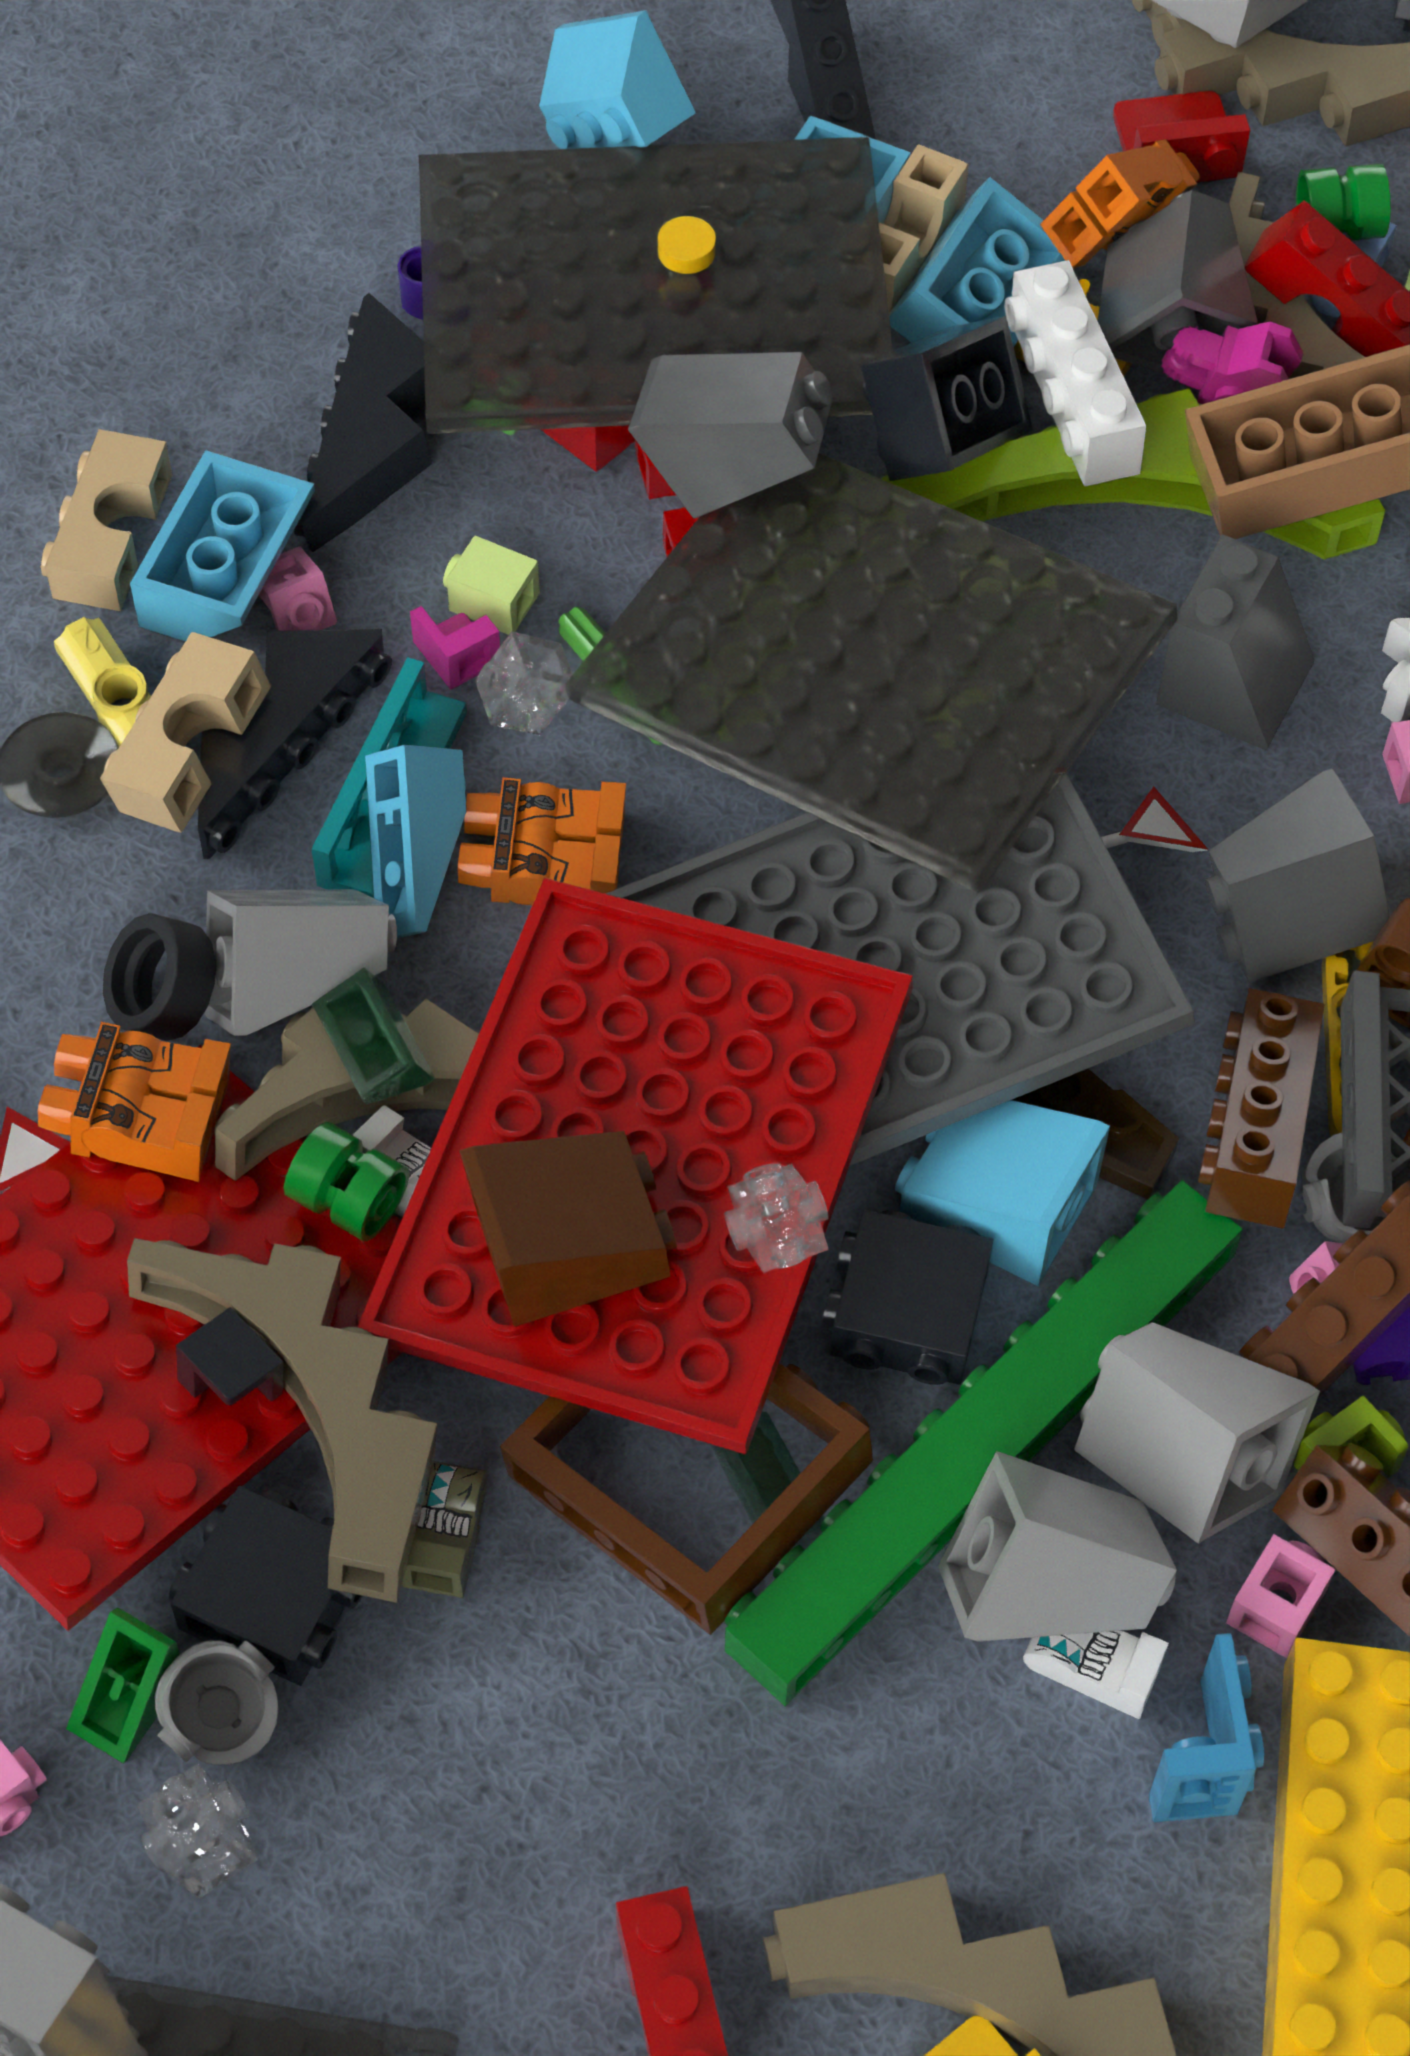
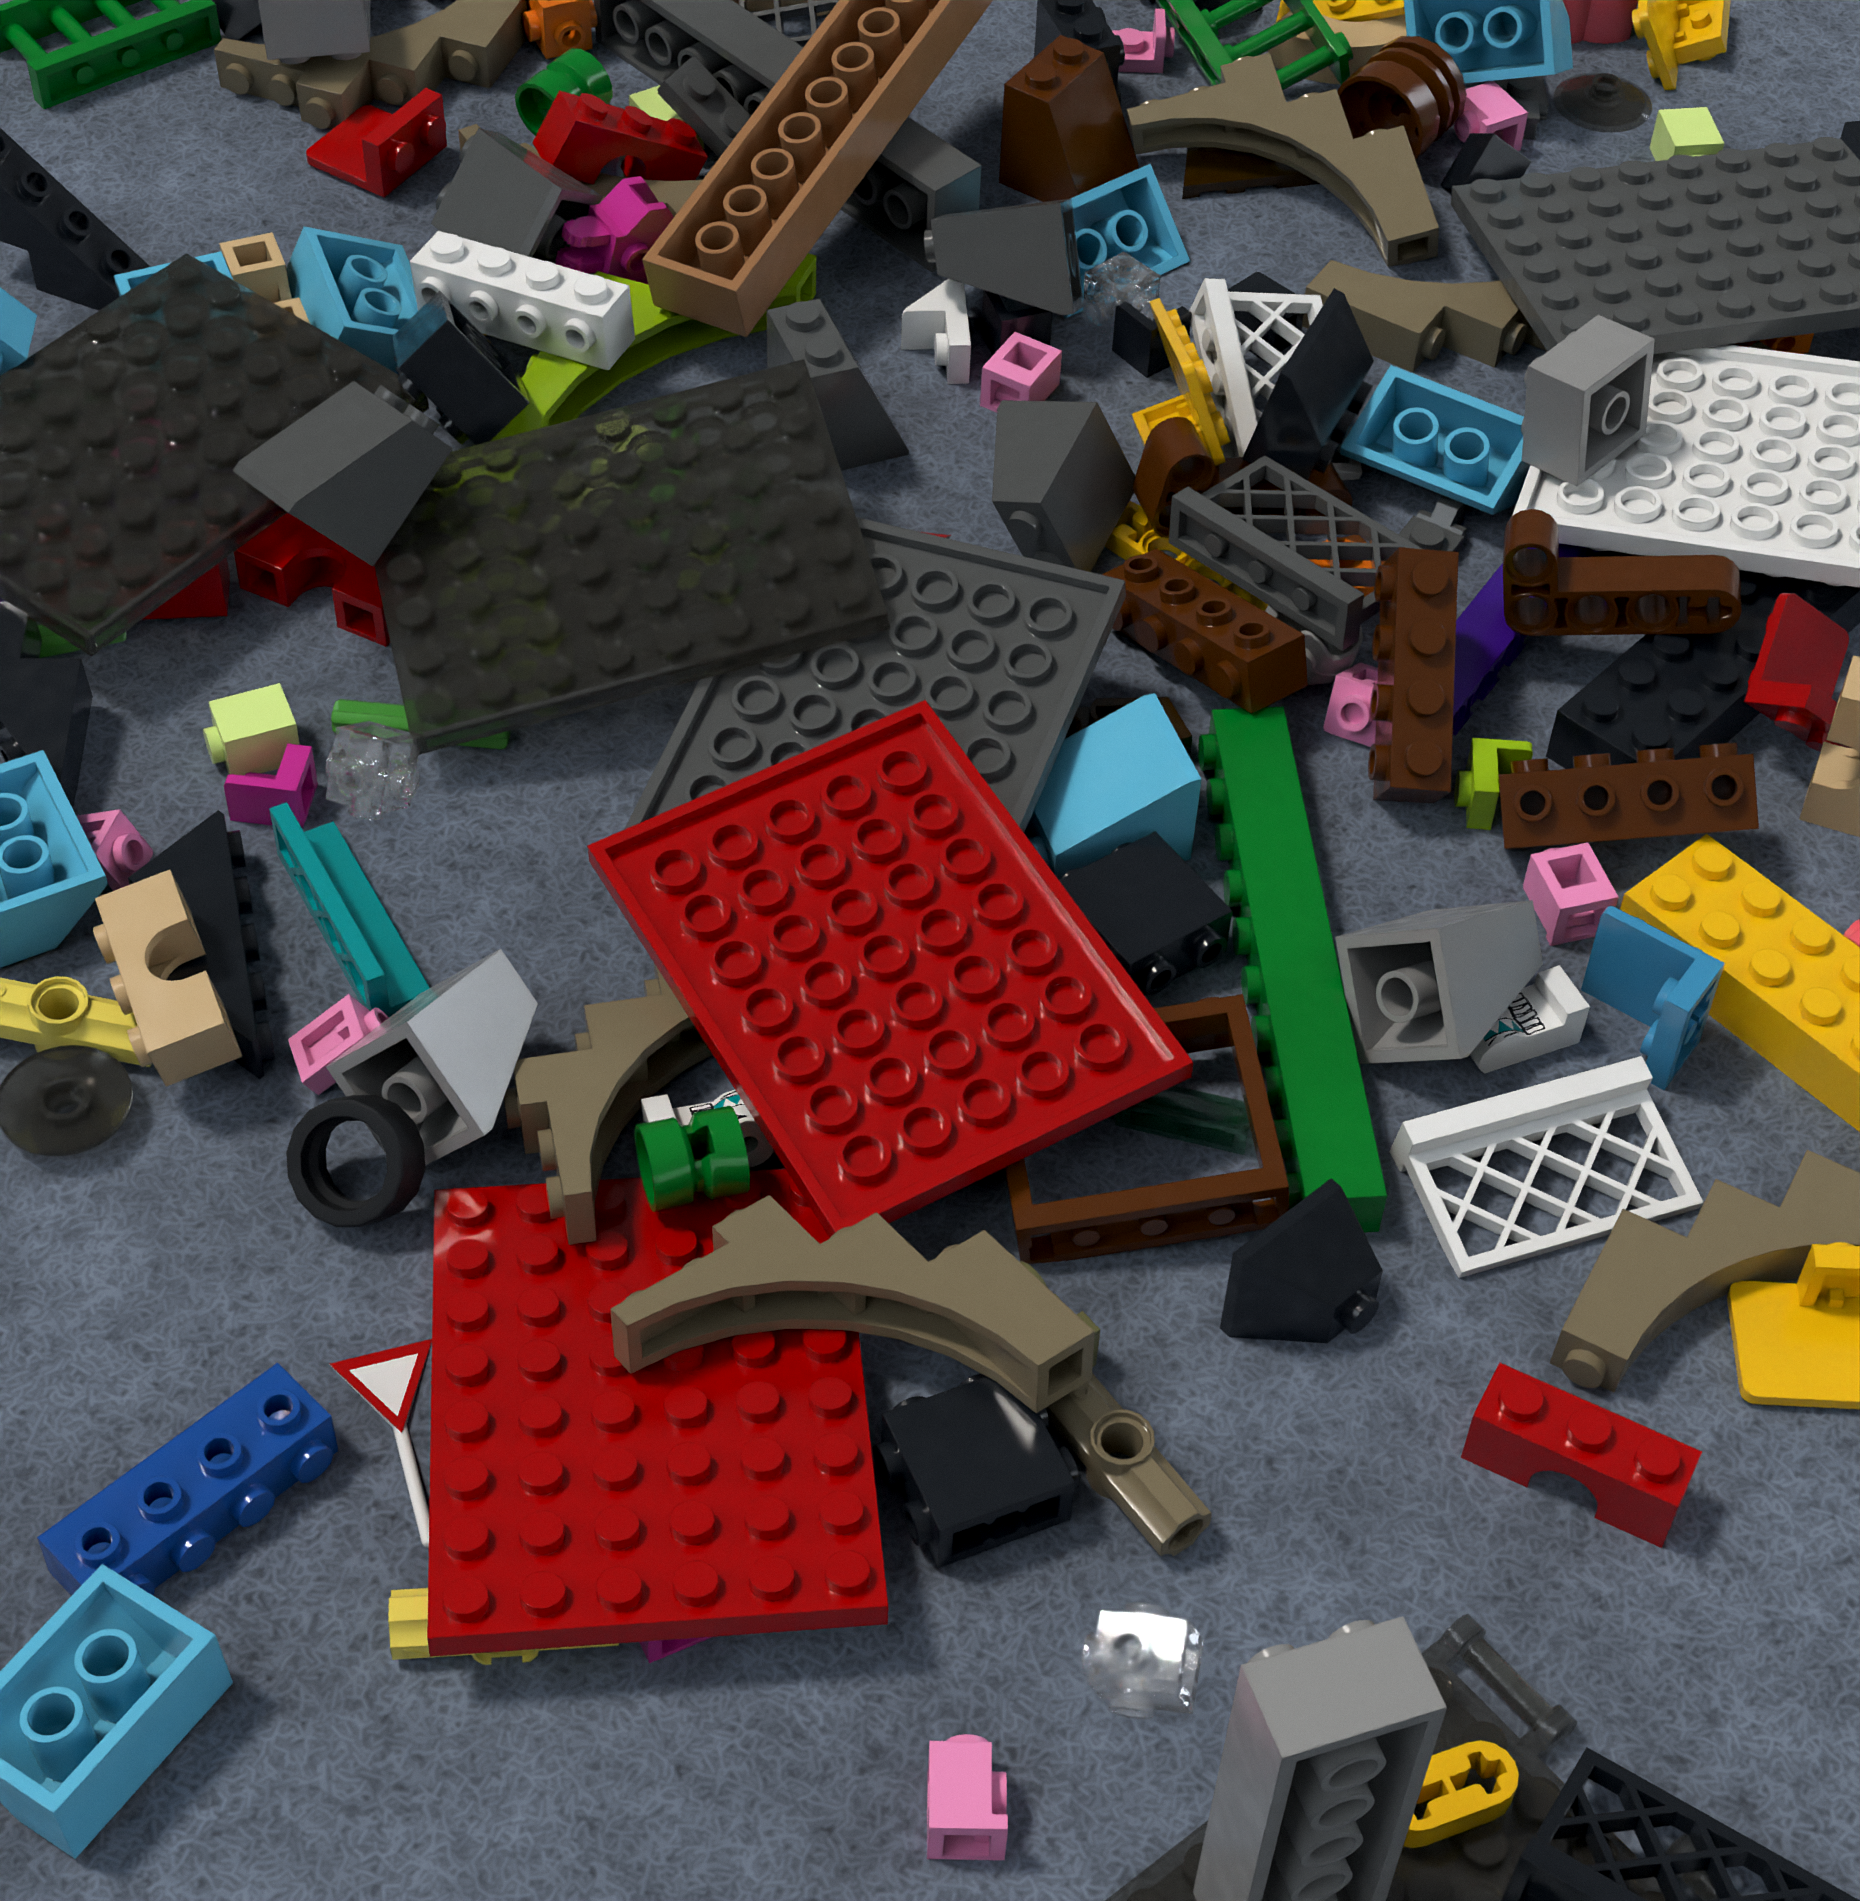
camera: 50 degrees left, 10 degrees down
orange hips [38,1022,231,1182] -> none
green slope [66,1607,180,1764] -> none
light grey cap [155,1641,278,1765] -> none
black panel [176,1307,283,1405] -> none
clear green slope [312,967,435,1104] -> none
medium azure slope [365,745,466,938] -> none
orange hips [458,777,626,905] -> none
reddish brown slope [459,1131,677,1327] -> none
yellow tile [658,216,716,274] -> none
clear brick [724,1163,829,1273] -> none
orange hips [1040,139,1200,269] -> none
light grey slope [1074,1322,1320,1543] -> none
none -> bright pink bracket [288,994,389,1095]
none -> dark tan piece [1046,1373,1212,1556]
none -> black slope [1220,1178,1383,1343]
none -> white fence [1389,1056,1704,1278]

